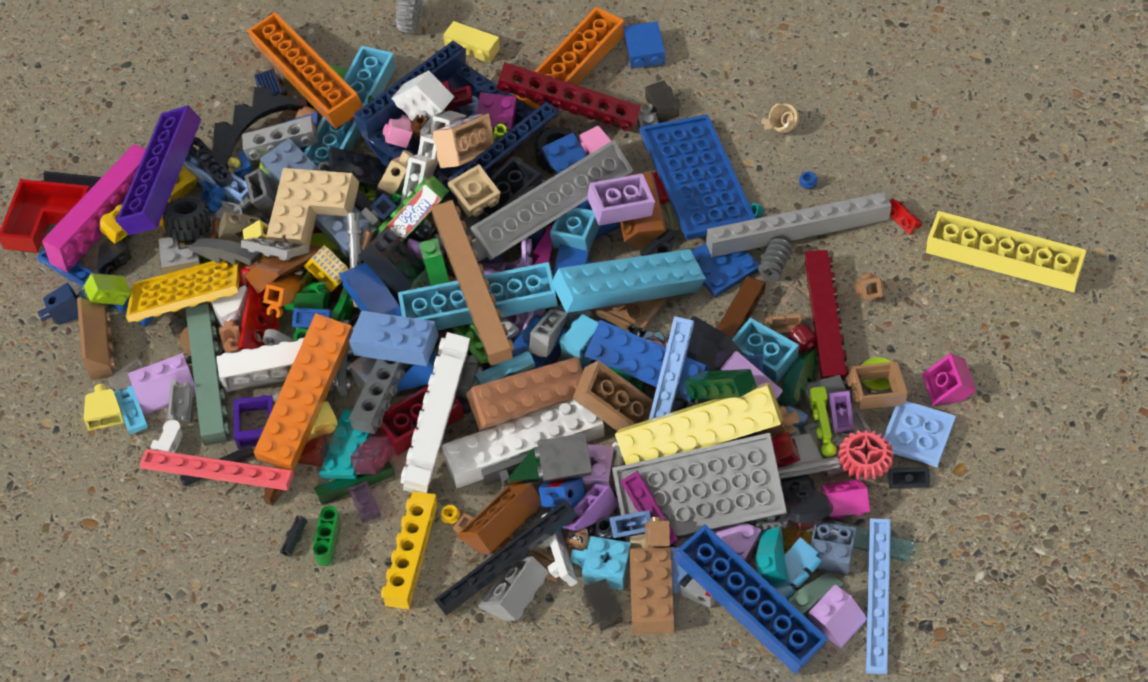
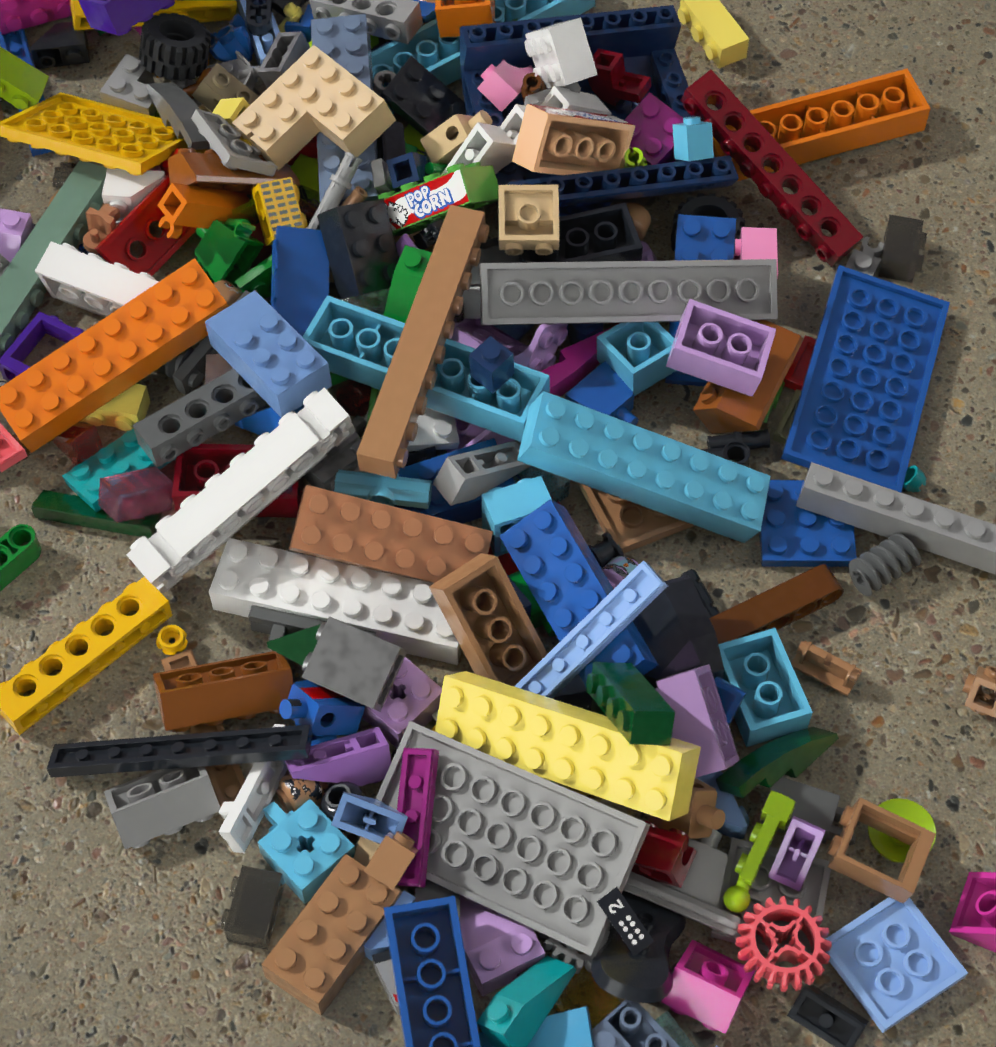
camera: 30 degrees right, 5 degrees up
light grey beam [263,329,294,346] -> none
blue plate [292,308,332,328] -> none
clear purple plate [348,481,381,523] -> none
blue brick [623,21,665,69] -> none
dark red head [788,325,817,353] -> none
dark red brick [804,250,849,381] -> none
none -> dark blue brick [469,336,514,393]
none -> black sticker [597,887,654,956]
none -> medium azure brick [672,117,714,161]

